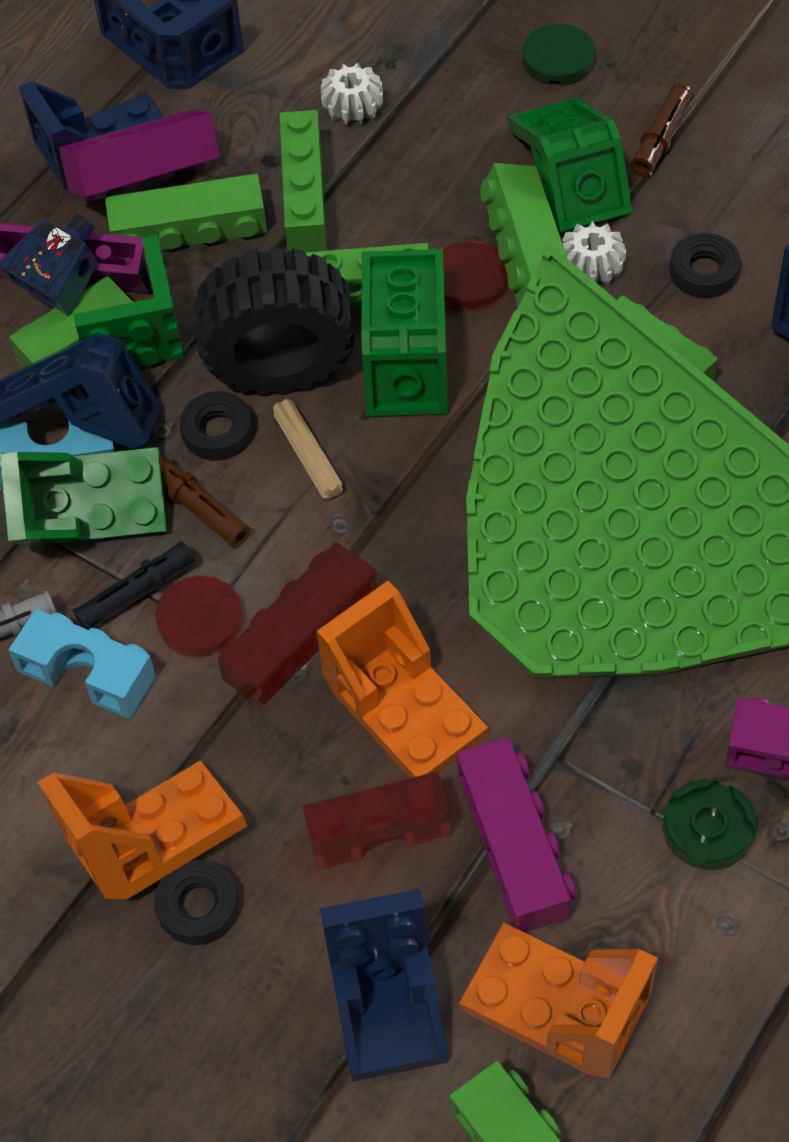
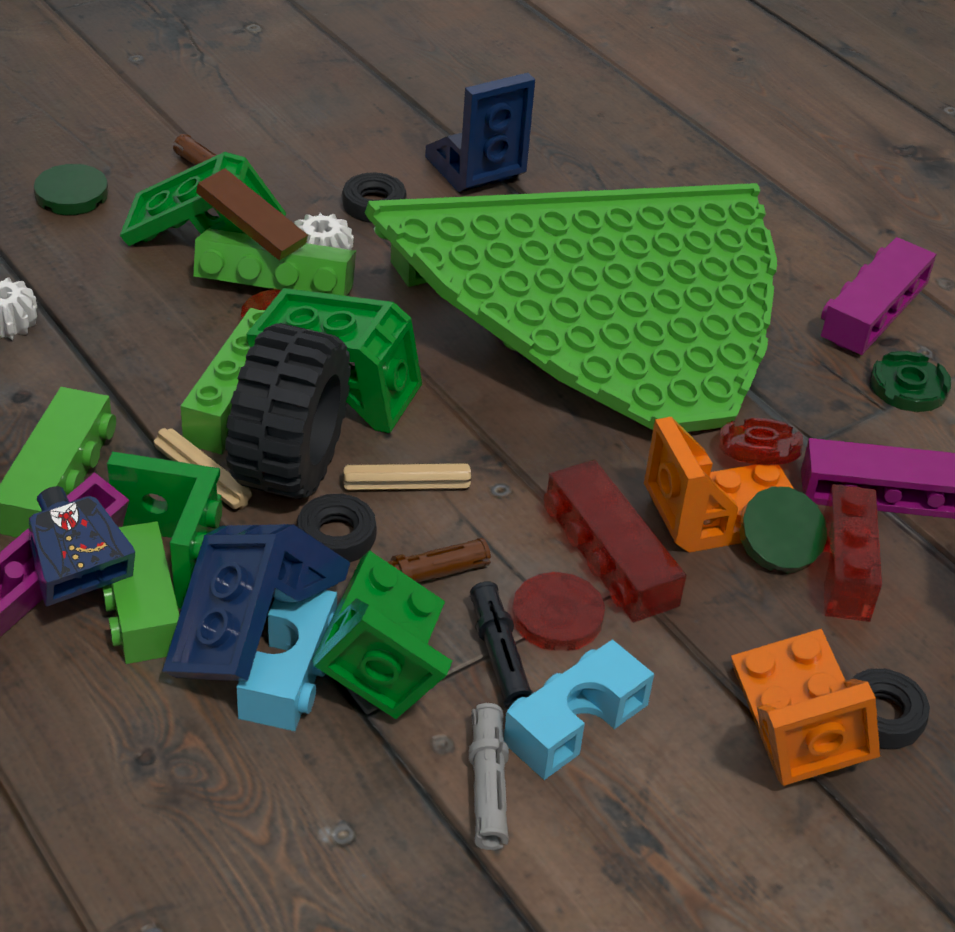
camera: 75 degrees left, 15 degrees down
bright green brick [280,110,327,252] -> none
none -> reddish brown tile [196,168,308,261]
none -> clear red tile [719,418,803,466]
none -> dark green tile [739,486,828,573]

